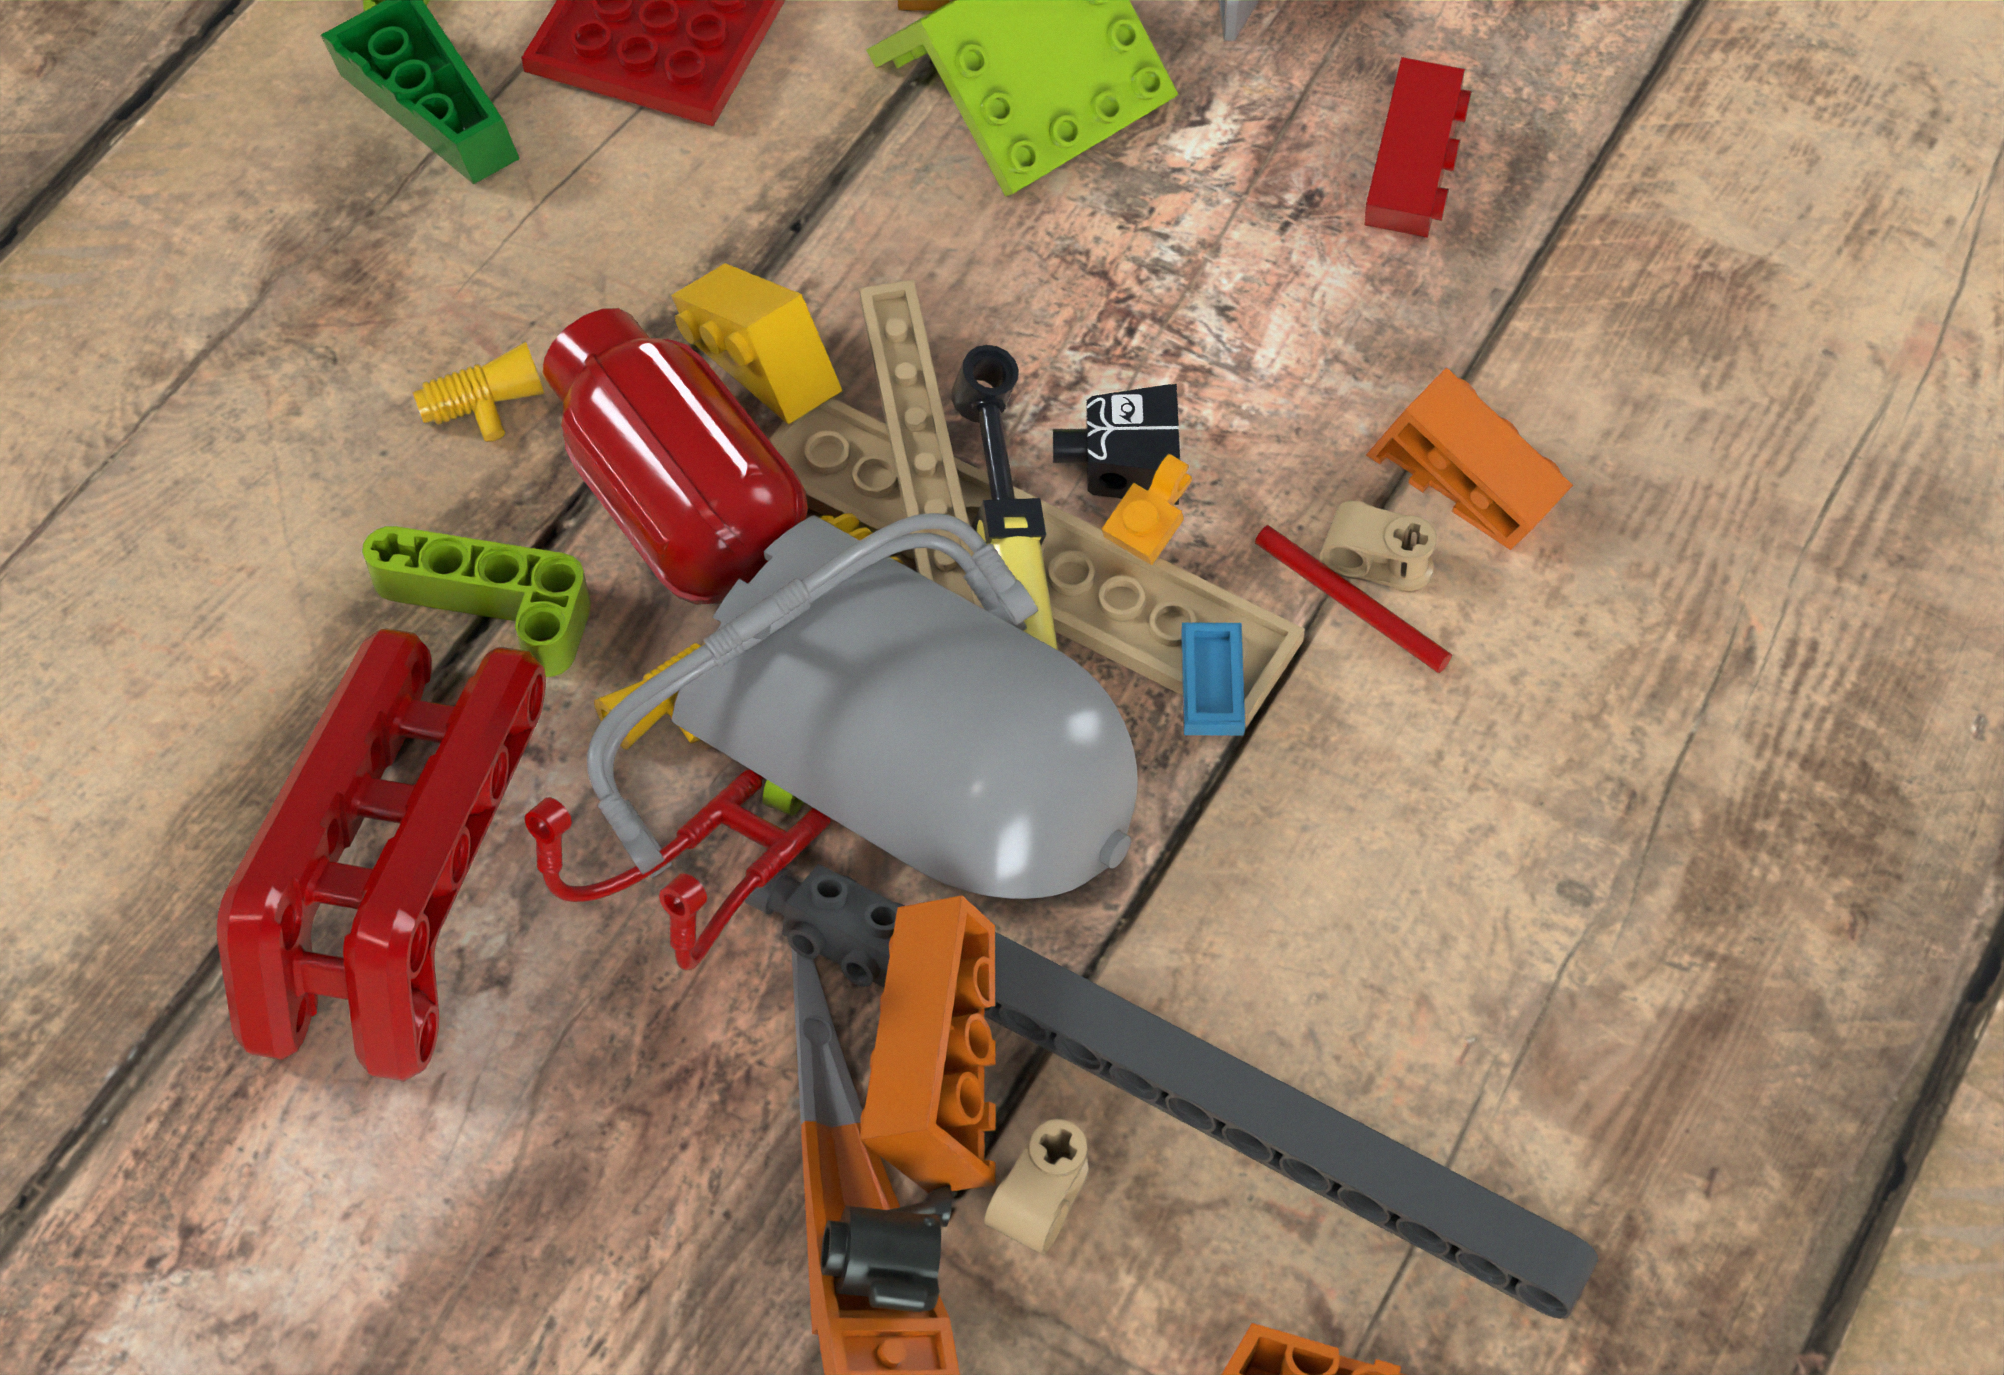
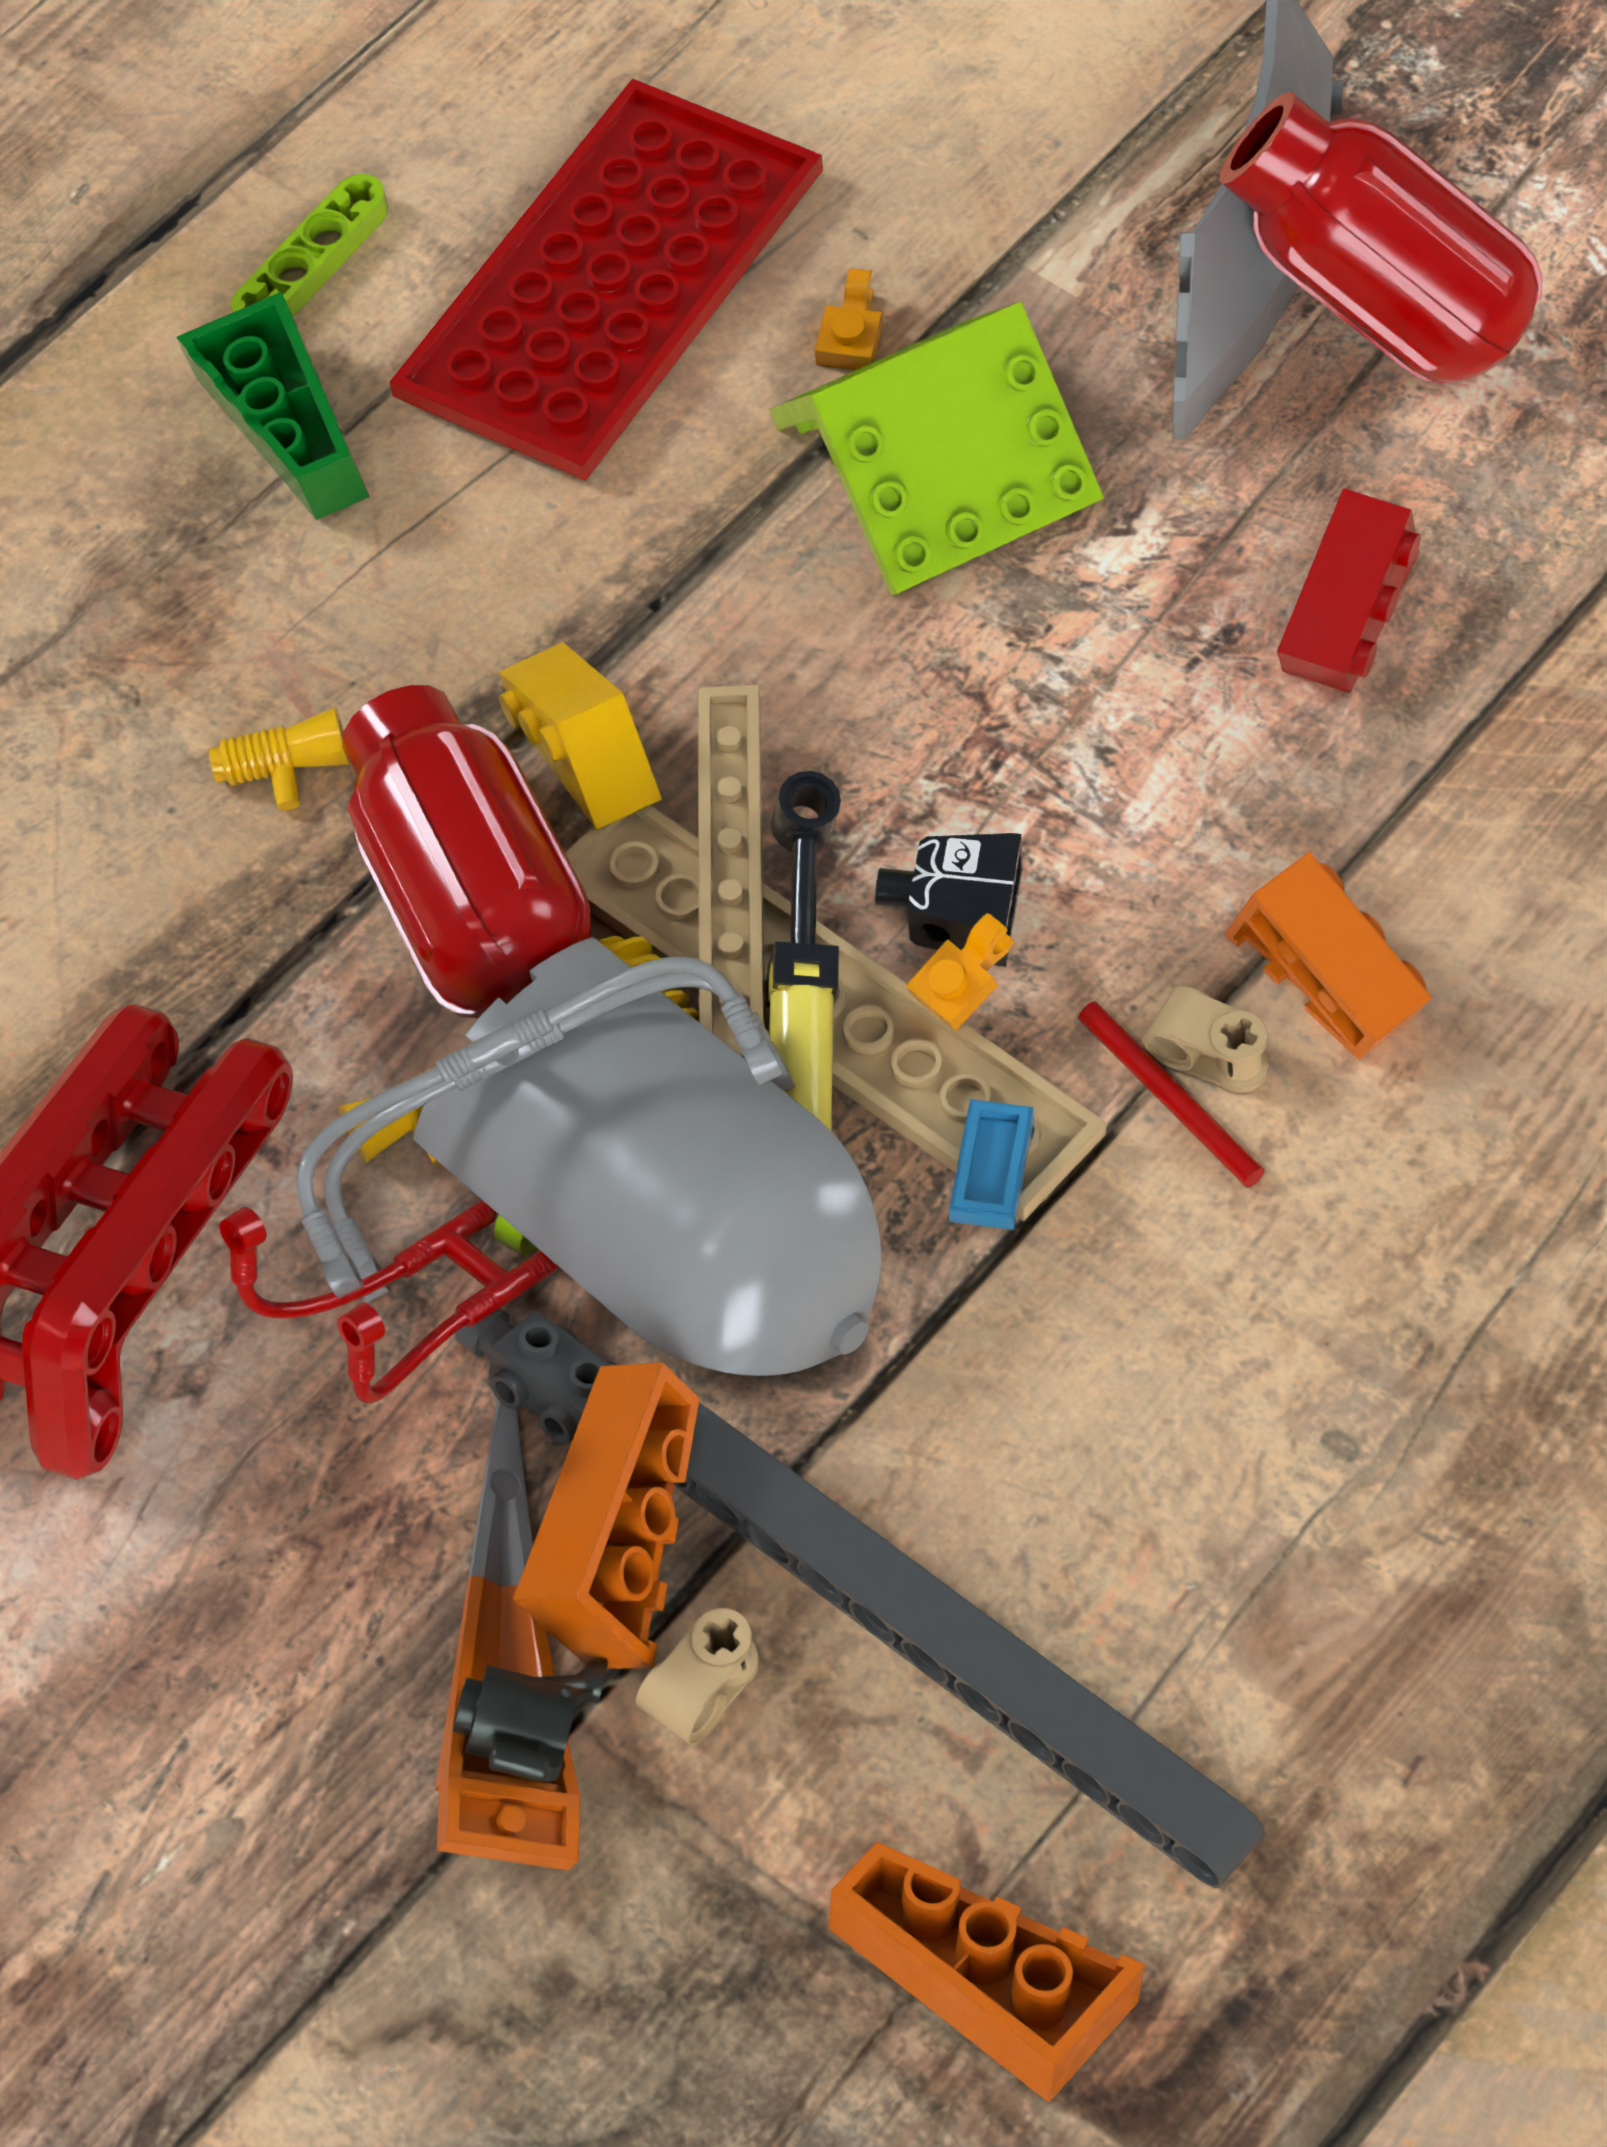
camera: 15 degrees right, 0 degrees up
lime beam [362,526,591,677] -> none

